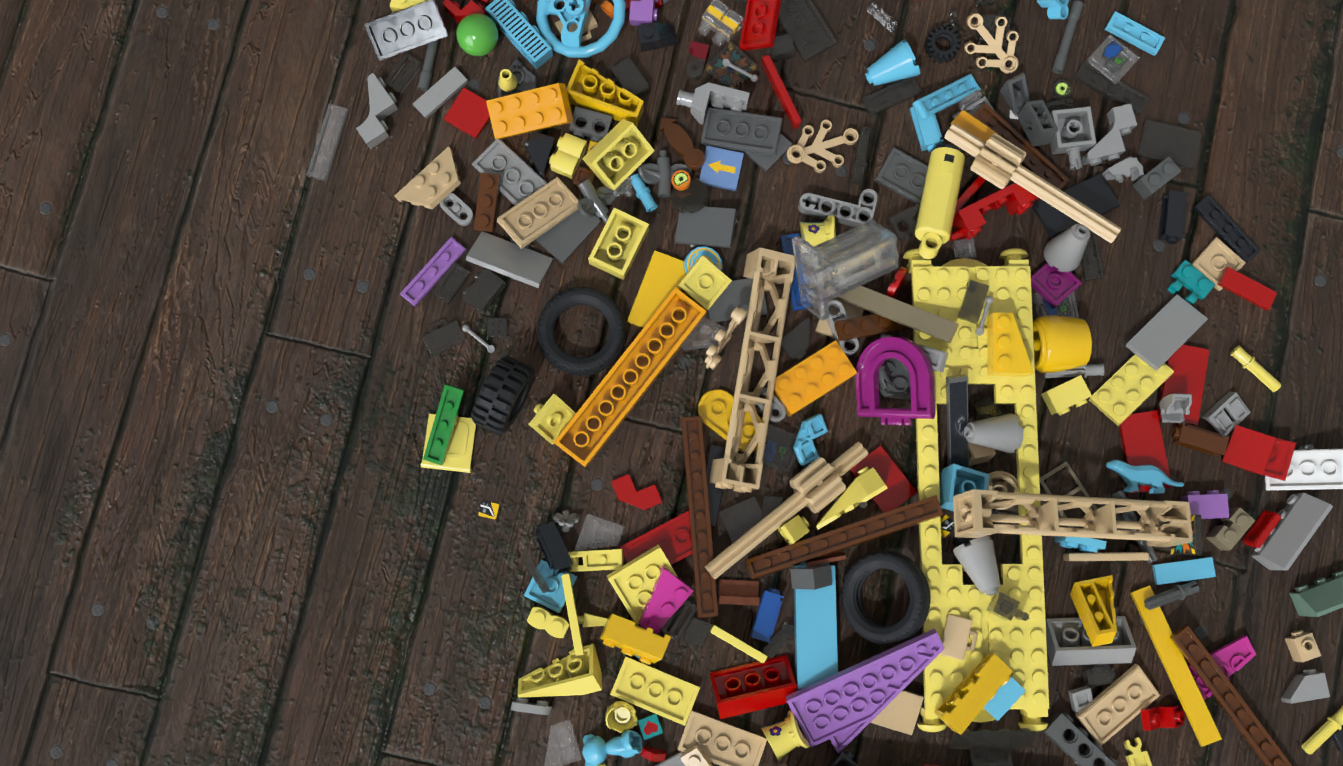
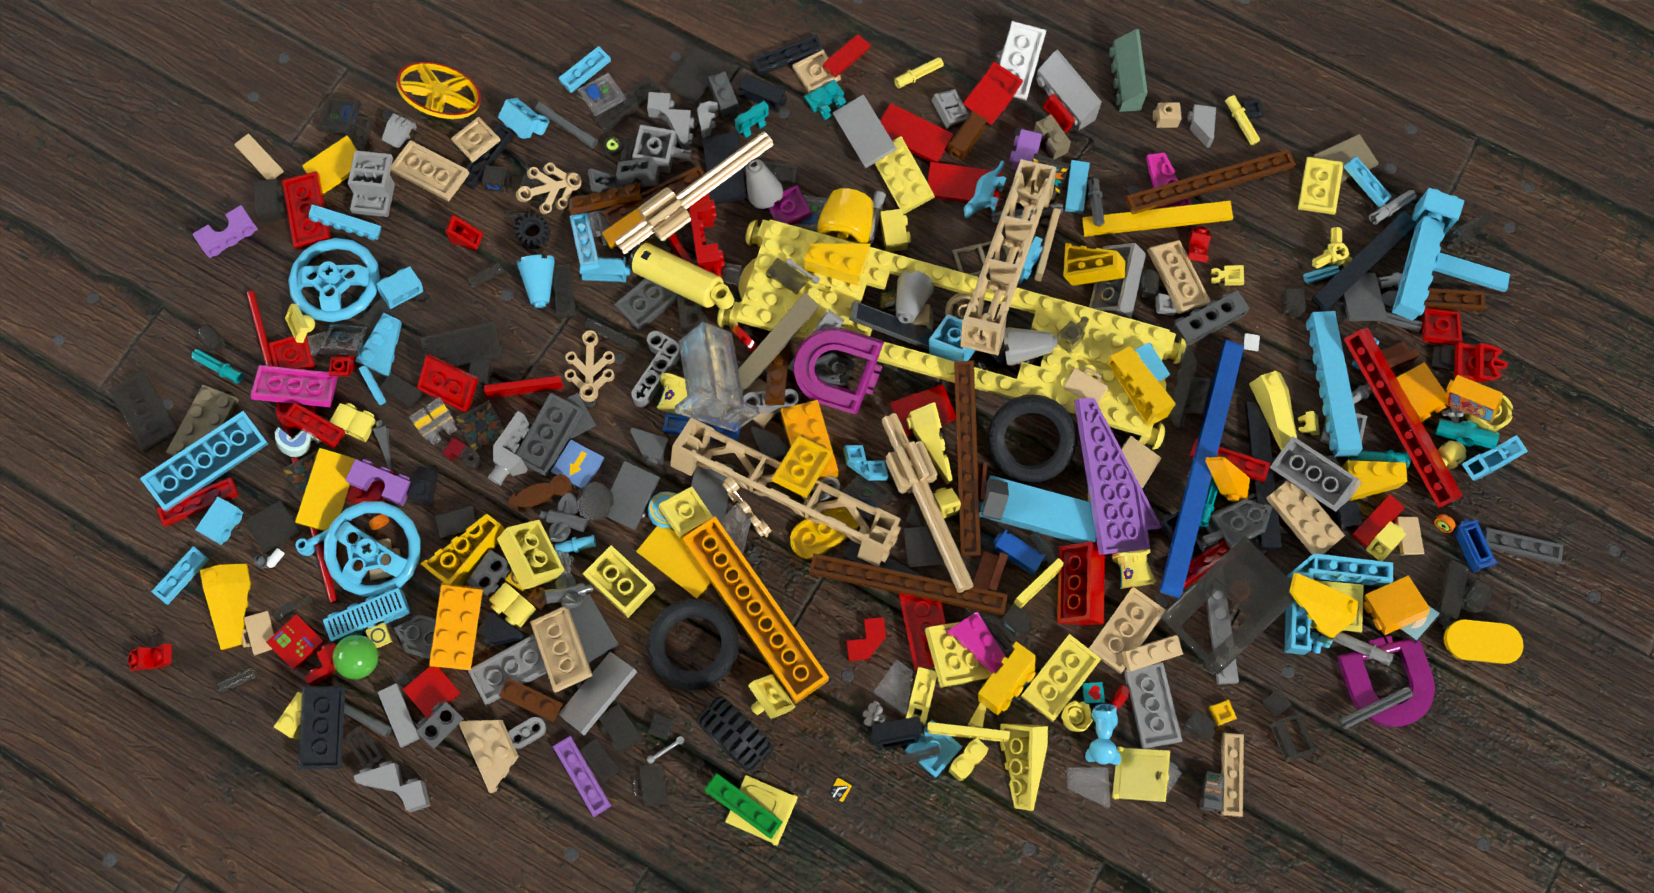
camera: 70 degrees left, 10 degrees down
clear tile [306,104,349,181] -> none
light yellow cone [499,69,518,92] -> none
light grey plate [511,697,552,715] -> none
tile [671,170,691,191] -> none
light grey hinge [722,59,758,82] -> none
light grey hand [1159,394,1192,423] -> none
none -> light yellow tile [365,623,392,648]
none -> dark grey brick [416,700,464,749]
none -> reddish brown plate [569,183,642,215]
none -> dark grey slope [631,428,670,466]
none -> teal plate [735,101,769,139]
none -> yellow tile [772,435,833,498]

